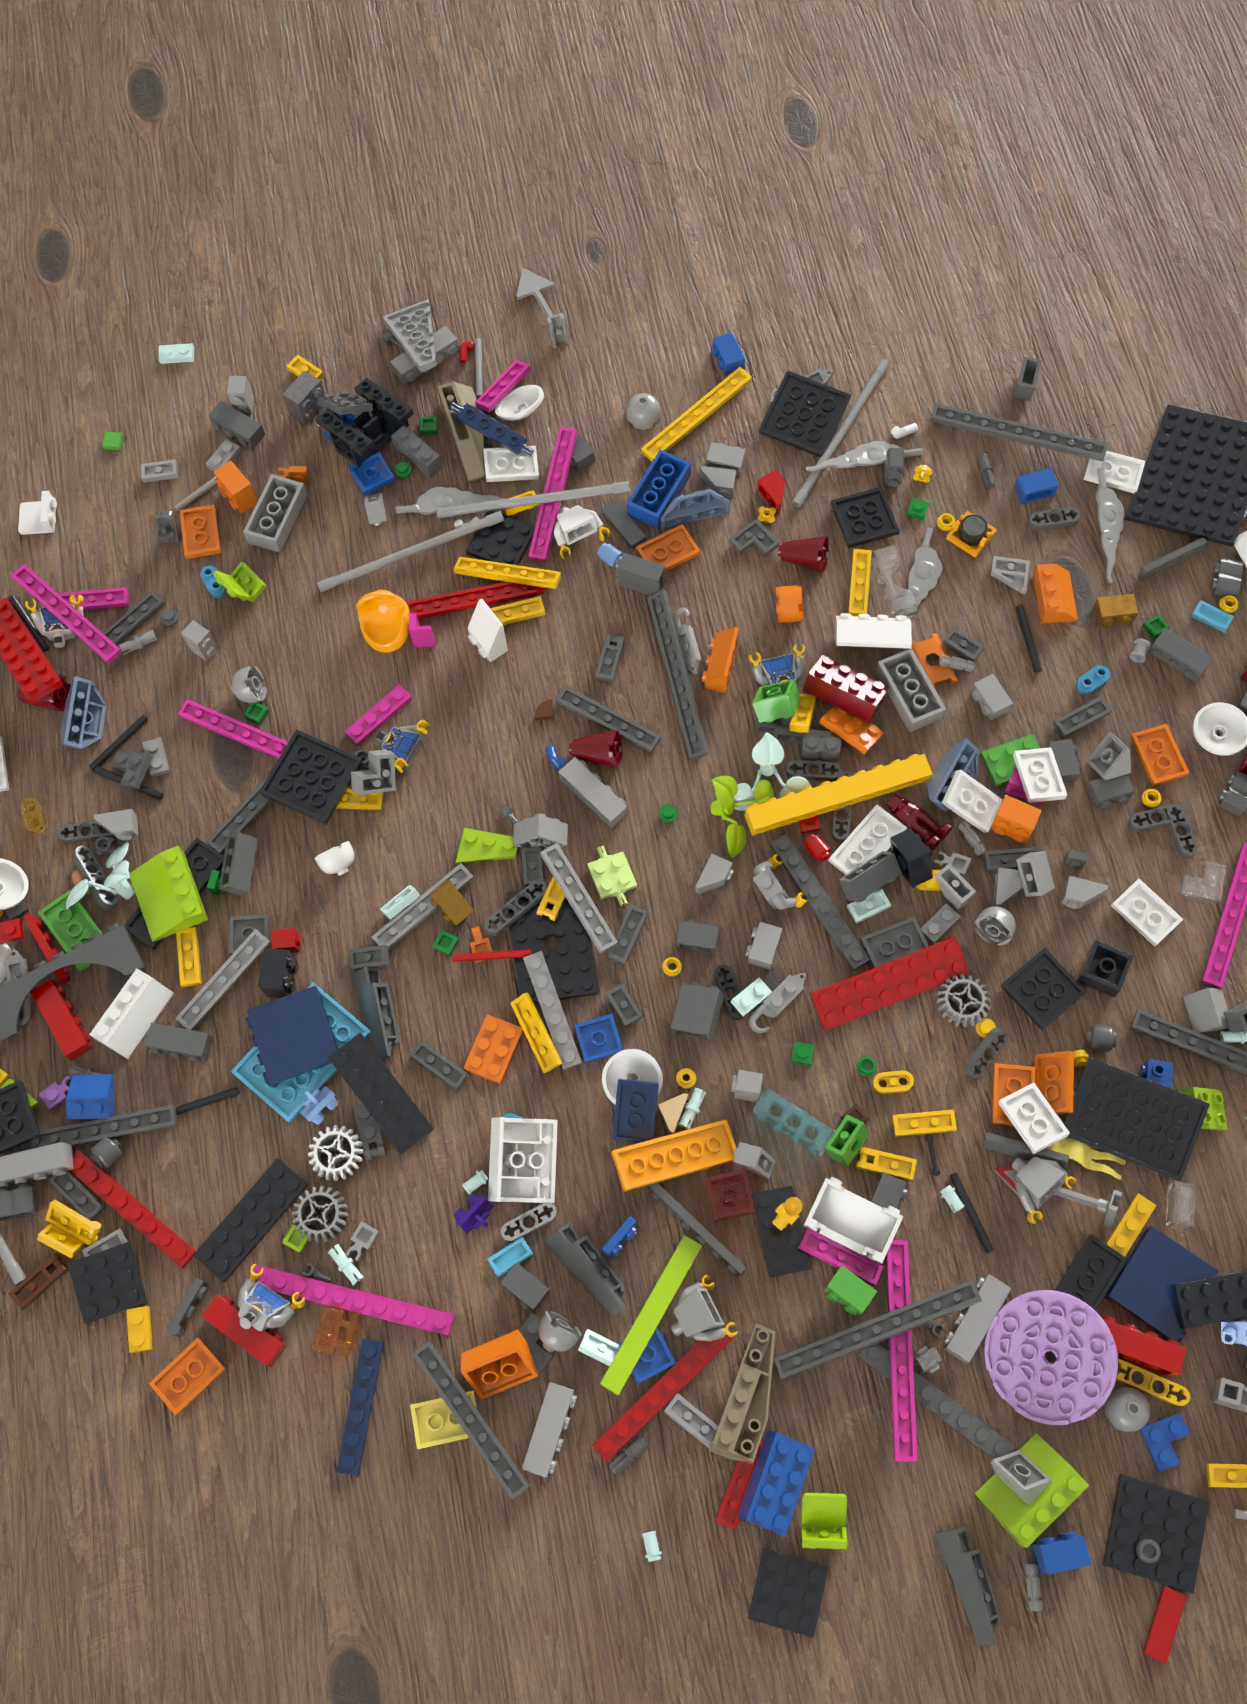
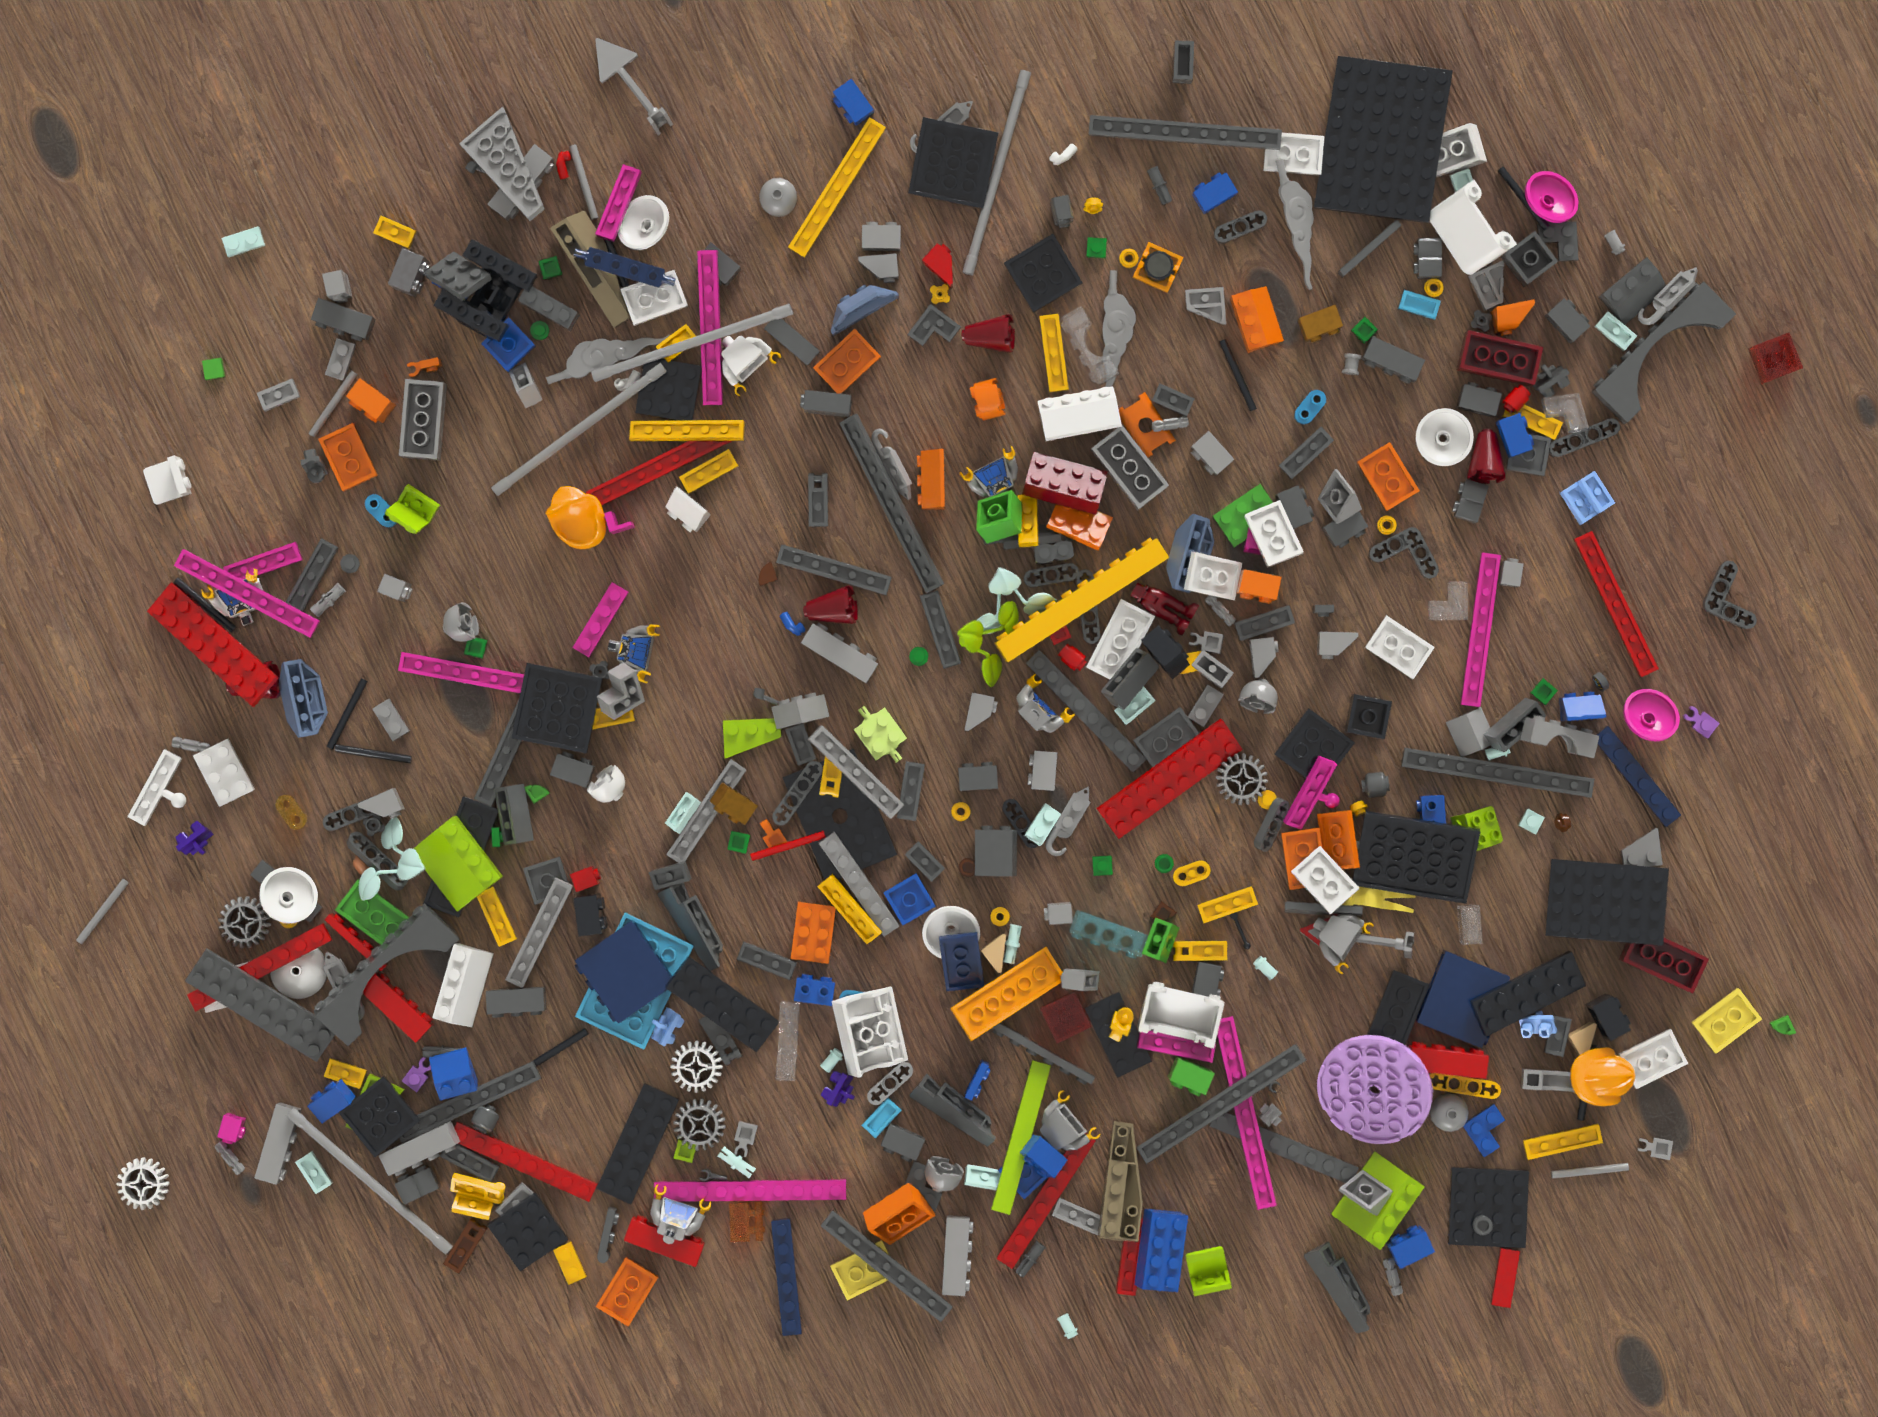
camera: 20 degrees left, 20 degrees up
dark grey plate [113,751,153,790] -> none
medium blue brick [597,543,623,568] -> none
blue brick [626,449,691,529] -> none
black plate [748,1548,828,1638] -> none
light grey piece [805,441,923,472] -> none
light grey brick [944,1274,1011,1364] -> none
black bar [949,1172,994,1253] -> none
light grey brick [1016,851,1055,897] -> none
yellow plate [1106,1193,1157,1257] -> none
none -> bright green tile [525,785,550,804]
none -> dark grey brick [550,751,595,788]
none -> clear arch [776,1001,800,1081]
none -> blue brick [794,974,836,1006]
none -> dark grey tile [920,590,961,669]
none -> reddish brown plate [958,858,975,877]
none -> blue brick [1020,1135,1068,1178]
none -> dark pink plate [1283,756,1340,830]

